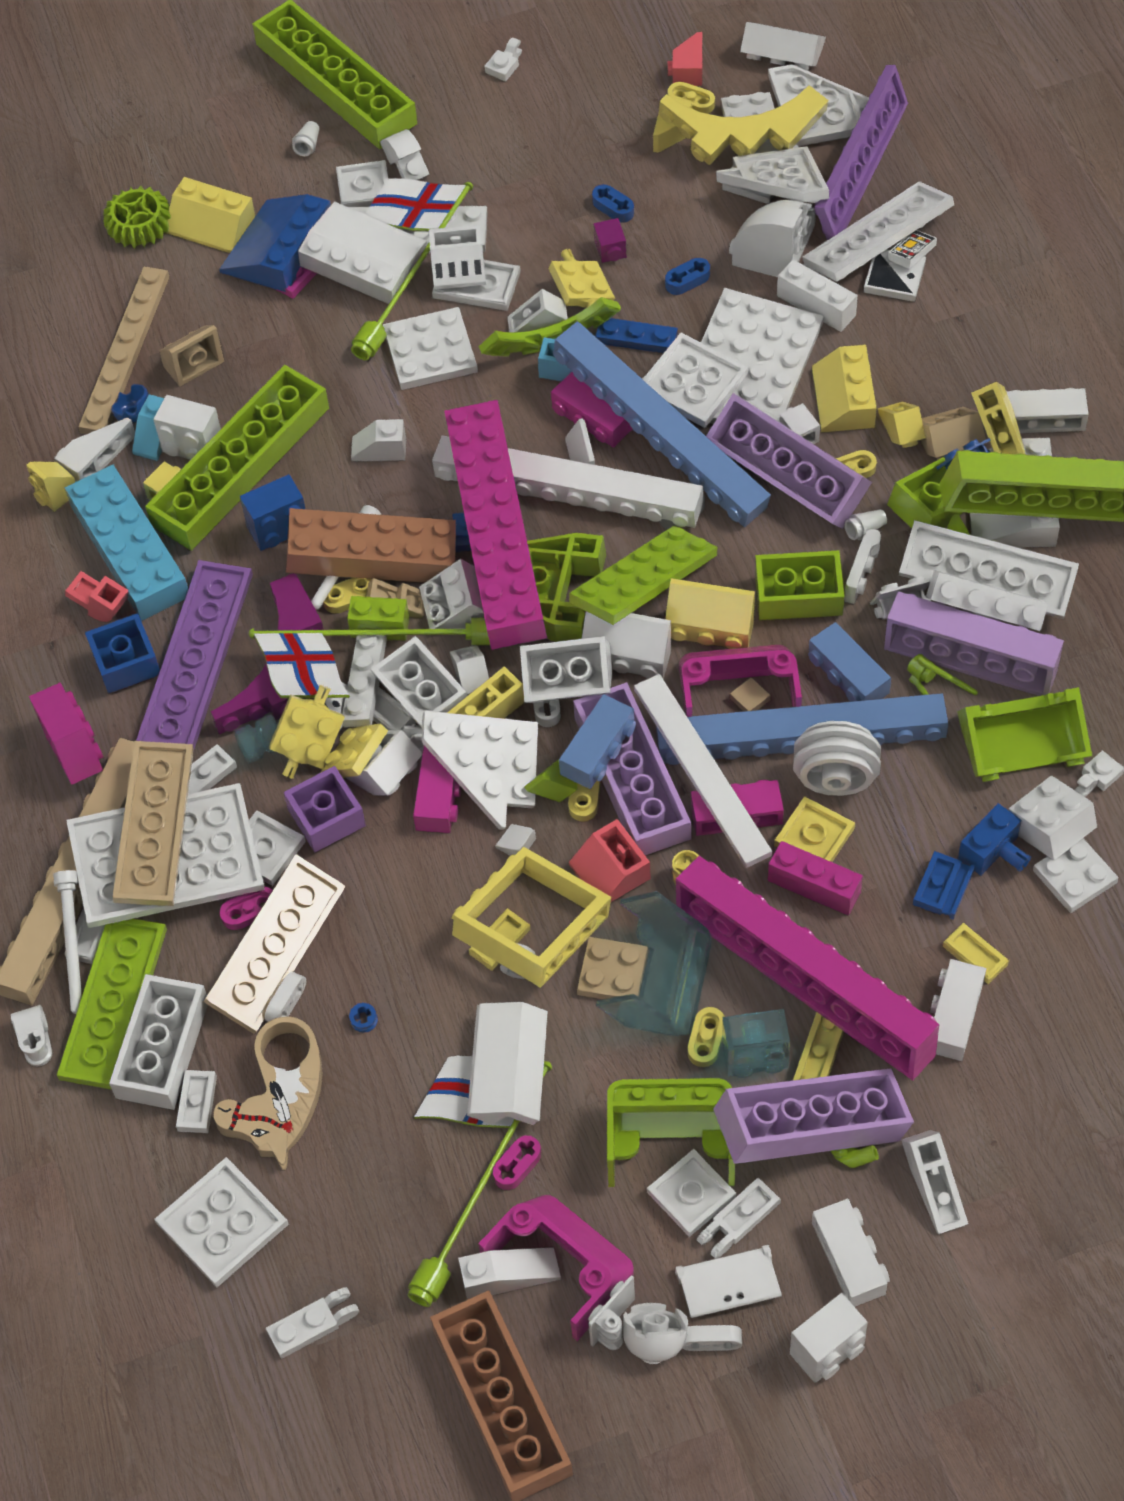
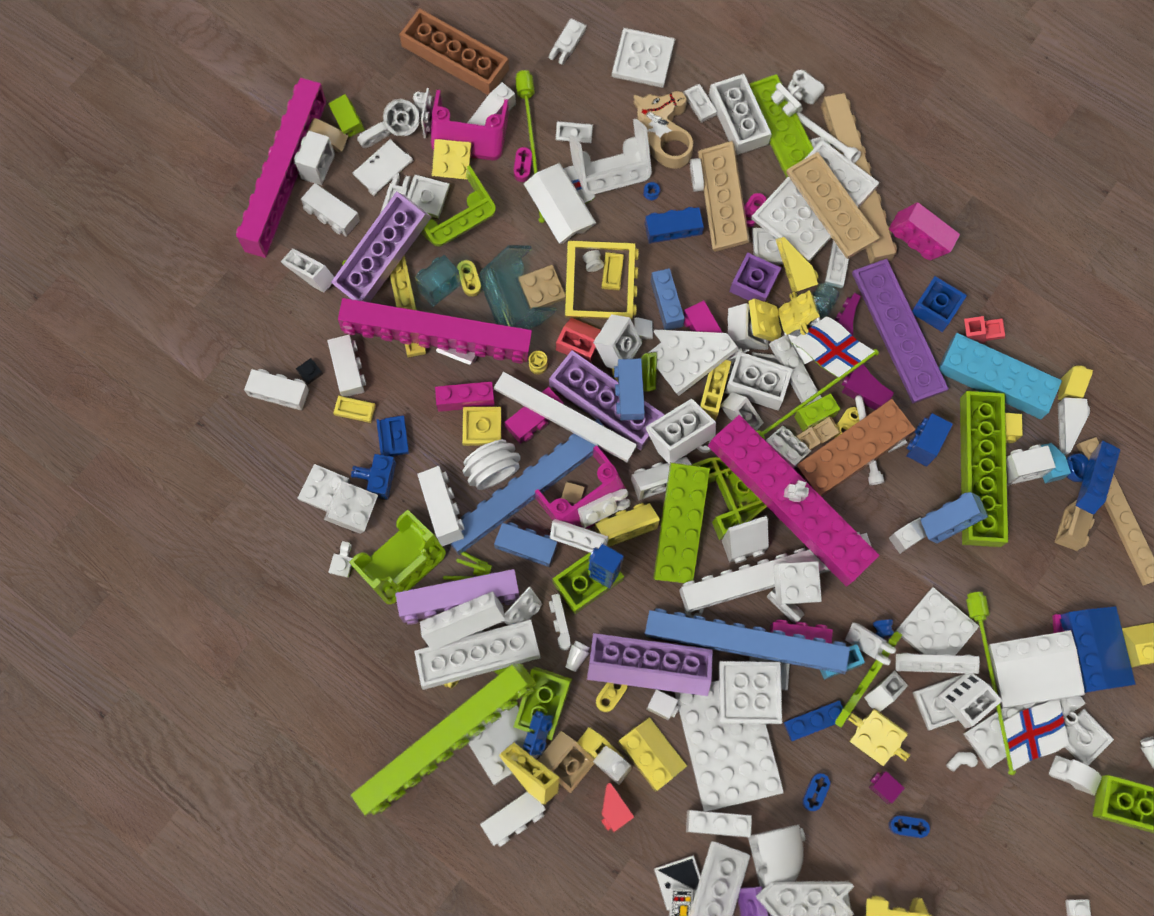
camera: 140 degrees right, 15 degrees up
none -> dark pink brick [236,78,327,258]
none -> white brick [244,369,309,411]
none -> black plate [296,358,323,385]
none -> tan slope [307,118,348,152]
none -> lime hinge [328,94,365,137]
none -> white brick [417,466,465,546]
none -> light yellow plate [432,139,472,179]
none -> white tile [550,519,608,553]
none -> white slope [556,121,593,143]
none -> white windscreen [569,119,652,195]
none -> white hinge [578,489,630,528]
none -> blue brick [588,544,623,589]
none -> white brick [593,314,642,369]
none -> white slope [593,745,632,785]
none -> coral slope [601,783,634,832]
none -> blue brick [645,207,704,244]
none -> medium blue brick [650,268,684,330]
none -> white slope [722,516,769,564]
none -> white hips [771,82,803,117]
none -> white brick [773,561,822,605]
none -> light yellow slope [775,237,818,292]
none -> white plate [784,480,809,502]
none -> white hinge [845,622,896,665]
none -> blue wheel [873,619,895,638]
none -> white plate [896,653,980,674]
none -> medium blue brick [920,492,988,544]
none -> white arm [946,752,978,772]
none -> white hand [1064,712,1090,738]
none -> blue brick [1075,441,1121,515]

